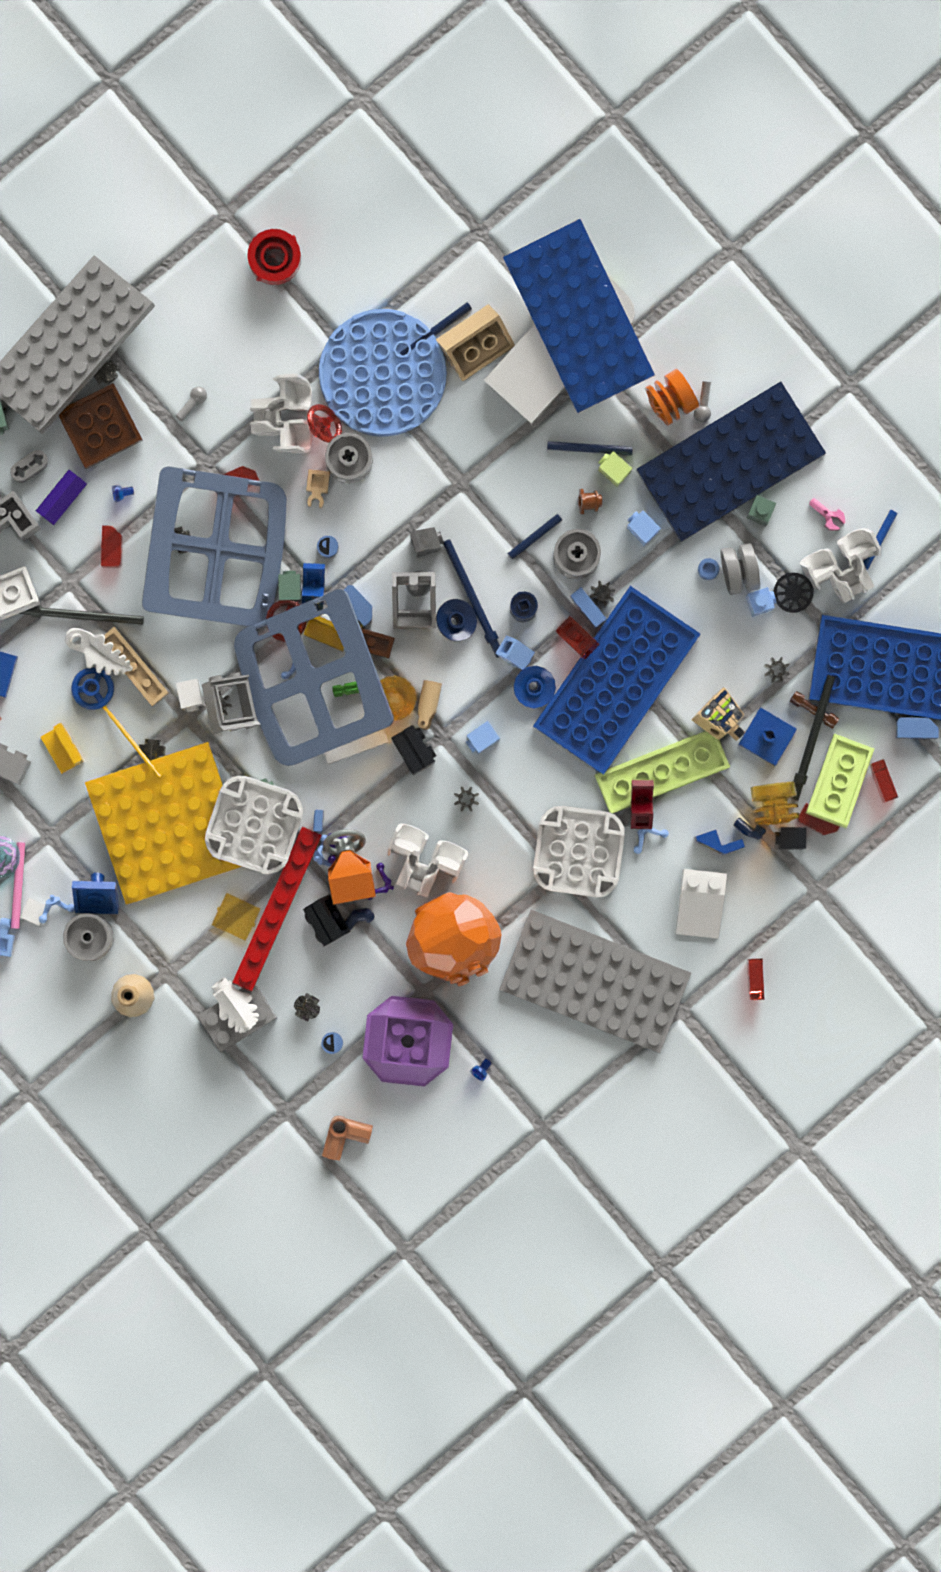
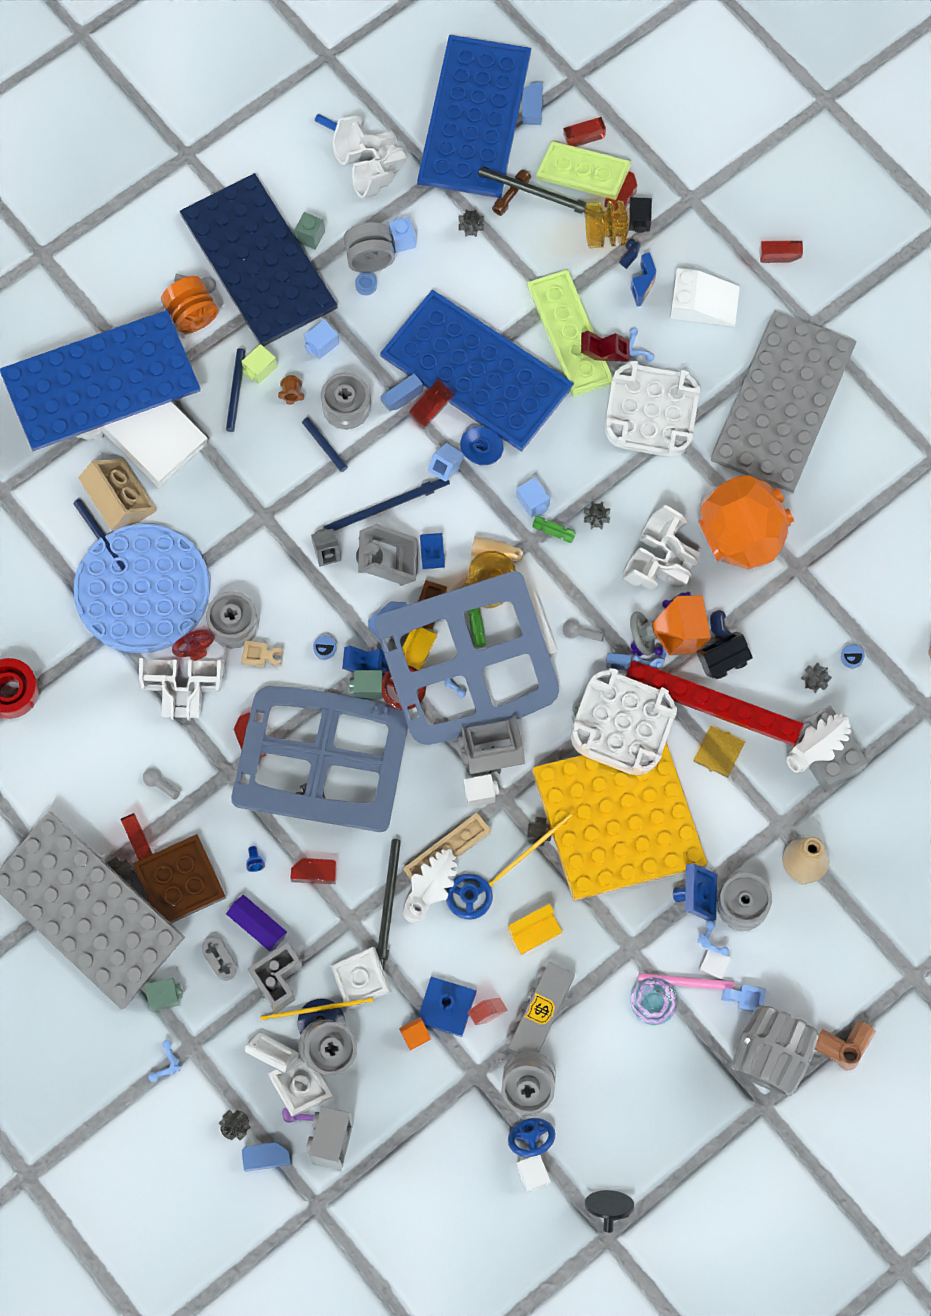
camera: 85 degrees left, 15 degrees down
medium lavender piece [362,996,453,1087] -> none
black brick [391,725,436,776] -> none
dark blue dish [436,599,477,641] -> none
clear blue piece [470,1058,492,1082] -> none
dark blue wheel [510,591,538,622] -> none
clear smoke gear [589,581,615,608] -> none
torso [691,687,745,741] -> none
blue tile [738,707,797,766] -> none
black wheel [773,573,814,613] -> none
bright pink bar [809,498,845,531] -> none
none -> clear red piece [120,813,153,860]
none -> blue bracket [420,533,445,569]
none -> bright green axle [532,516,576,543]
none -> light grey bar [563,620,605,642]

